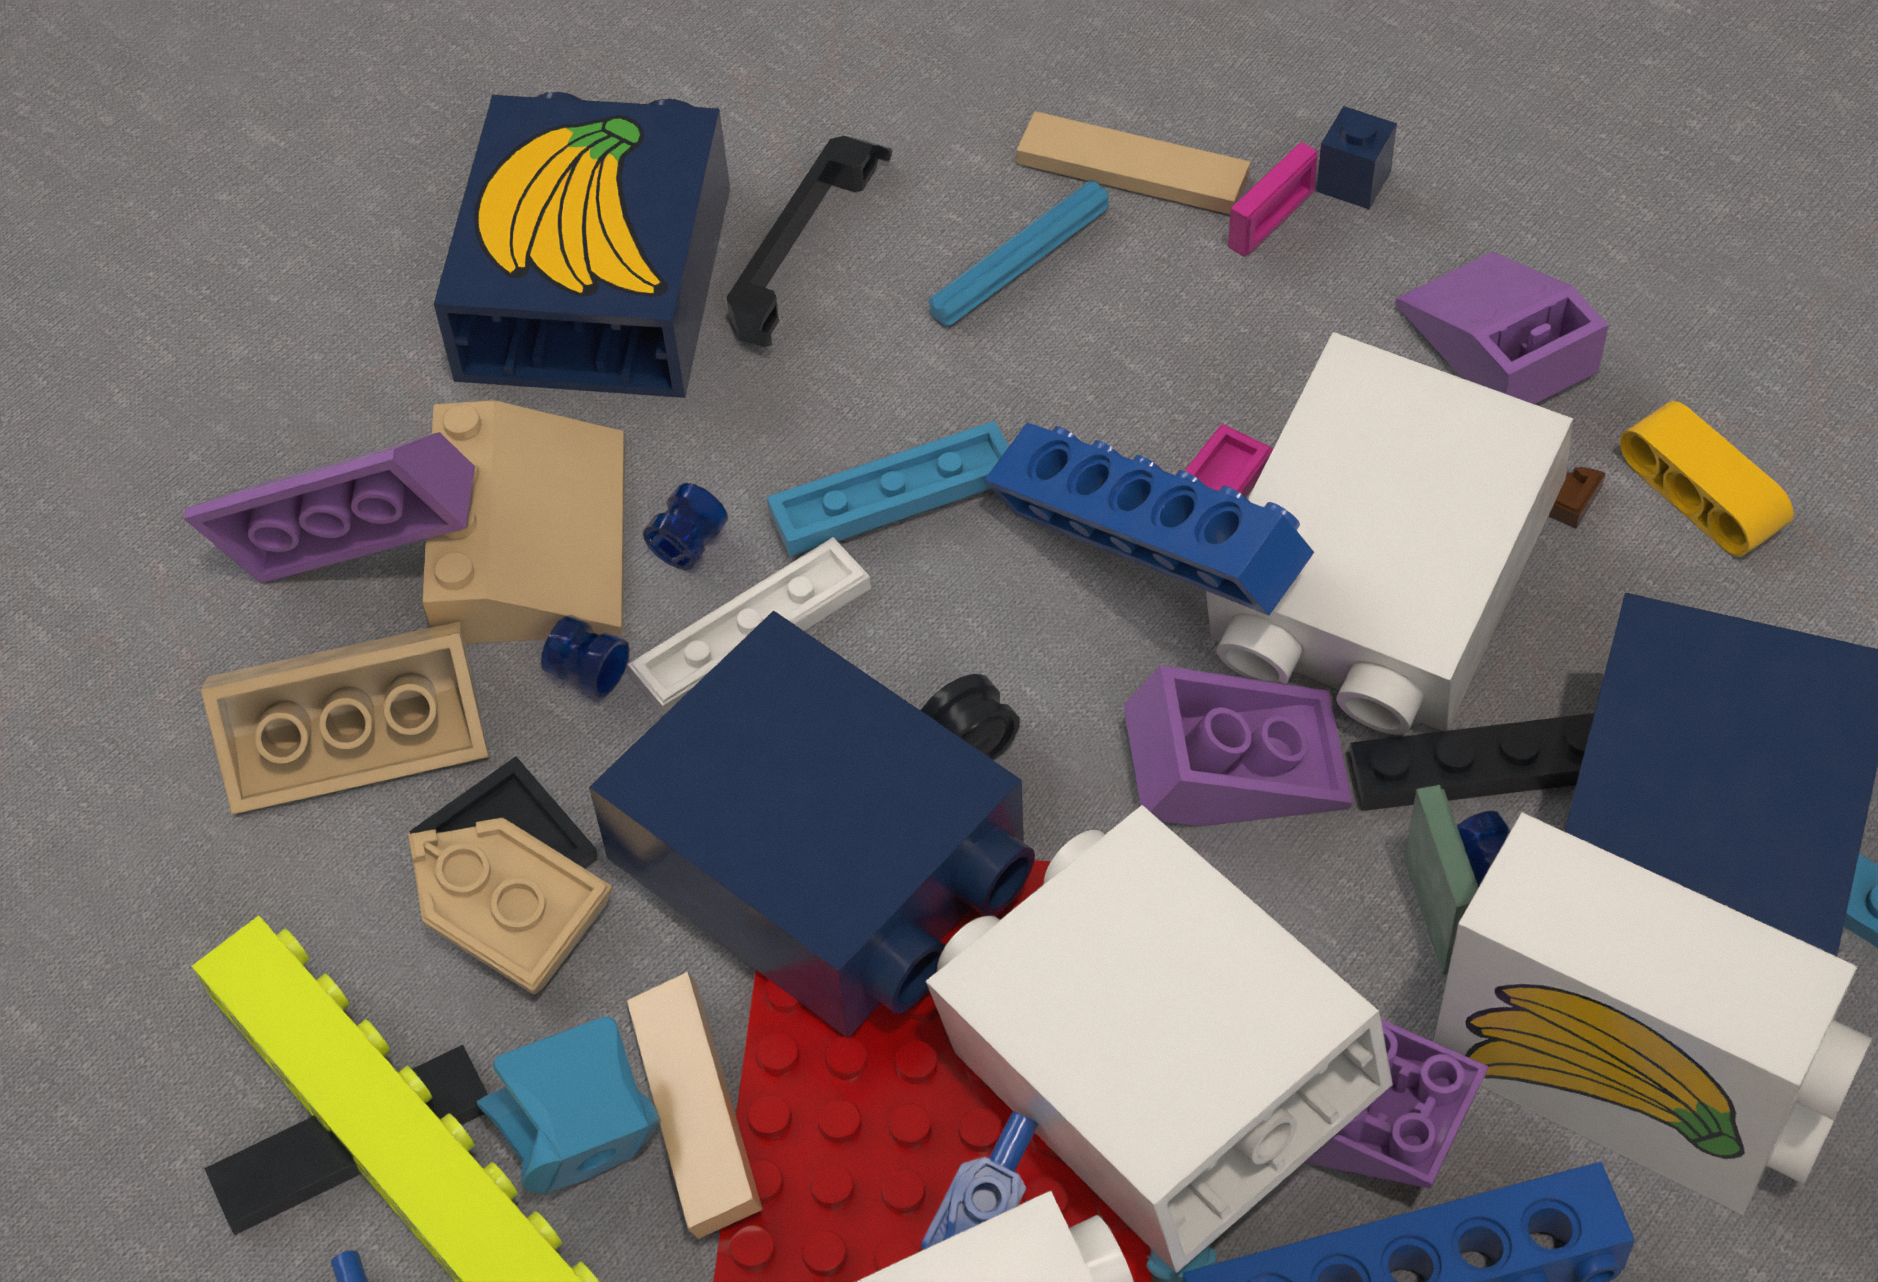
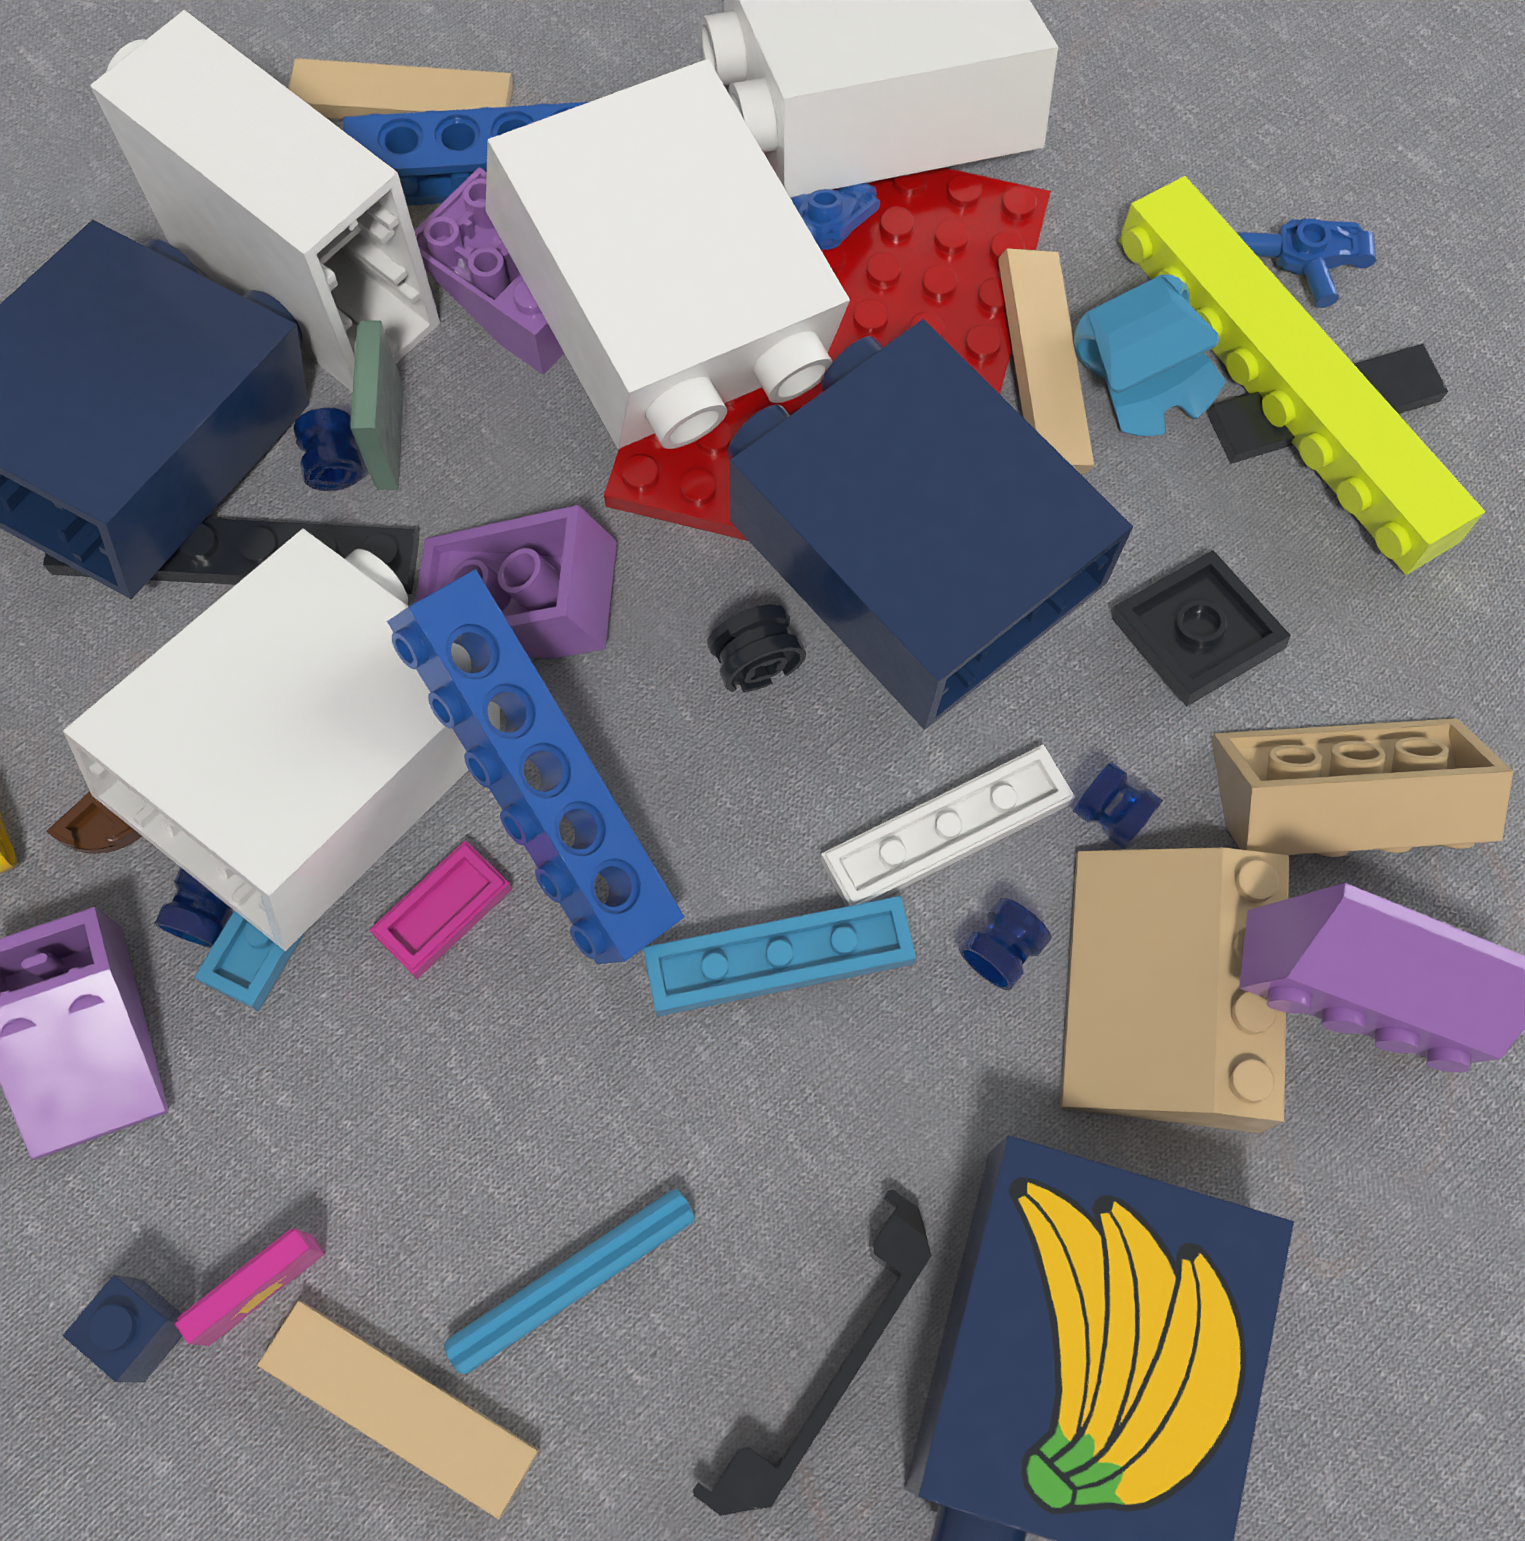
camera: 175 degrees left, 15 degrees up
tan tile [408,818,613,995] -> none

